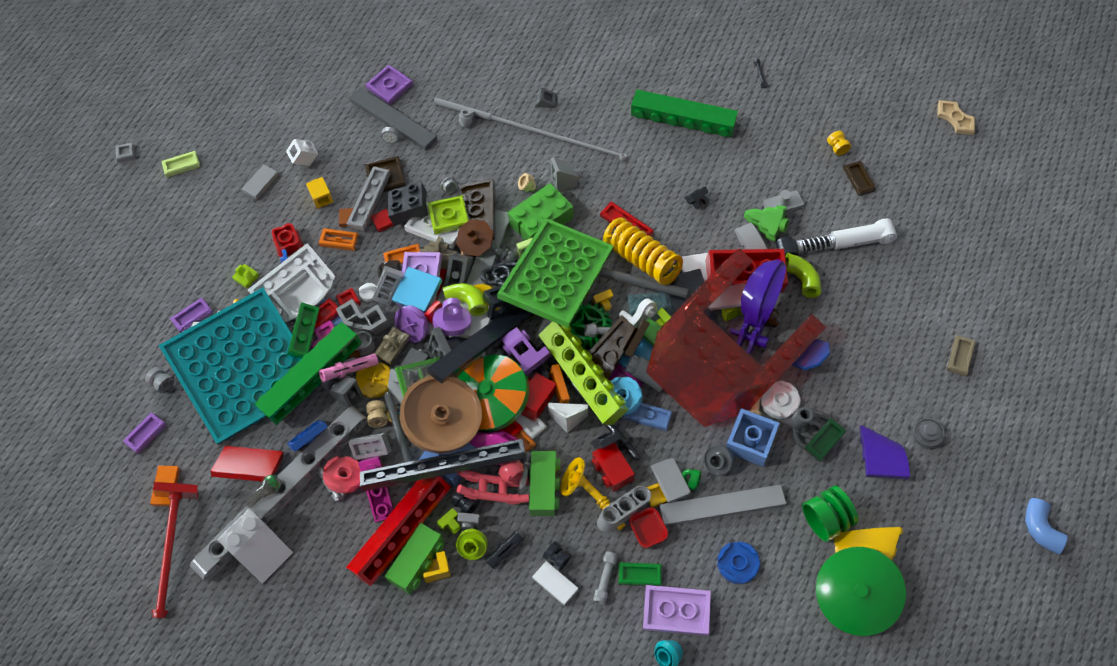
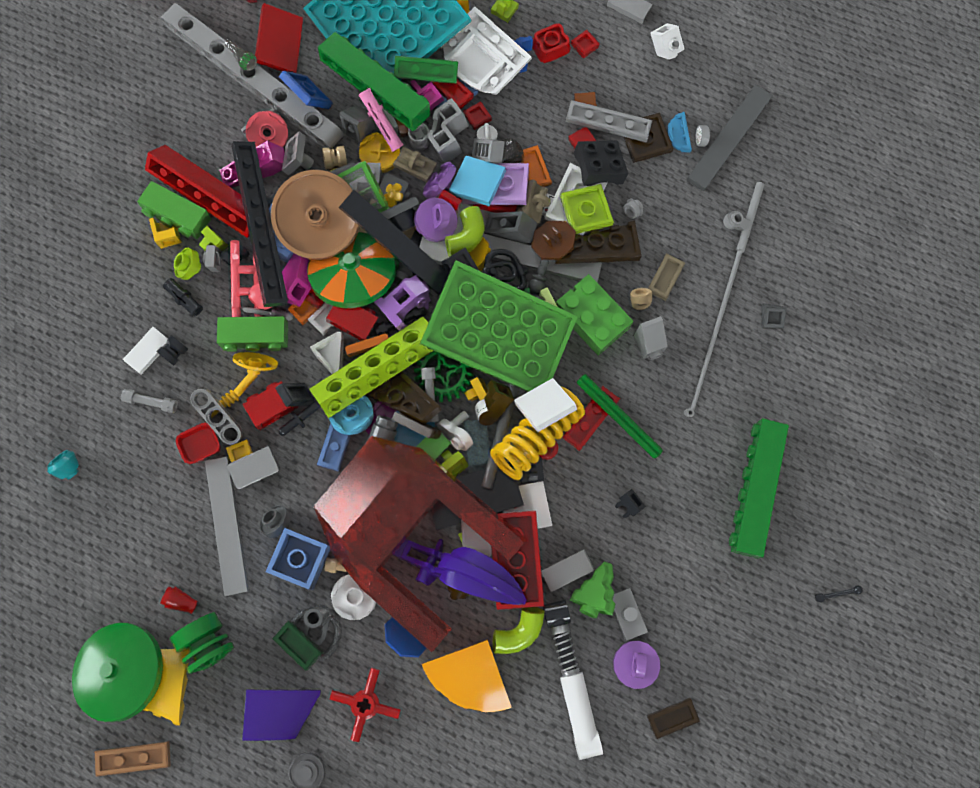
camera: 80 degrees right, 15 degrees up
white slope [217,509,293,584] -> none
yellow brick [306,177,333,209] -> none
orange tile [319,228,359,251] -> none
medium lavender tile [365,65,413,105] -> none
green tile [618,562,662,586] -> none
lavender plate [643,585,711,636] -> none
green tile [682,469,702,490] -> none
blue tile [717,541,760,584] -> none
yellow wheel [827,131,851,156] -> none
none -> medium nougat tile [95,741,171,777]
none -> red cone [160,586,198,614]
none -> red bar [329,668,401,742]
none -> yellow plant [384,183,403,207]
none -> light orange brick [422,639,512,712]
none -> dark brown leg [475,379,514,426]
none -> white tile [514,378,577,432]
none -> red tile [571,30,600,59]
none -> green axle [577,374,663,458]
none -> medium lavender tile [613,641,660,689]
none -> dark tan tile [648,253,685,301]
none -> dark azure tile [667,112,692,152]

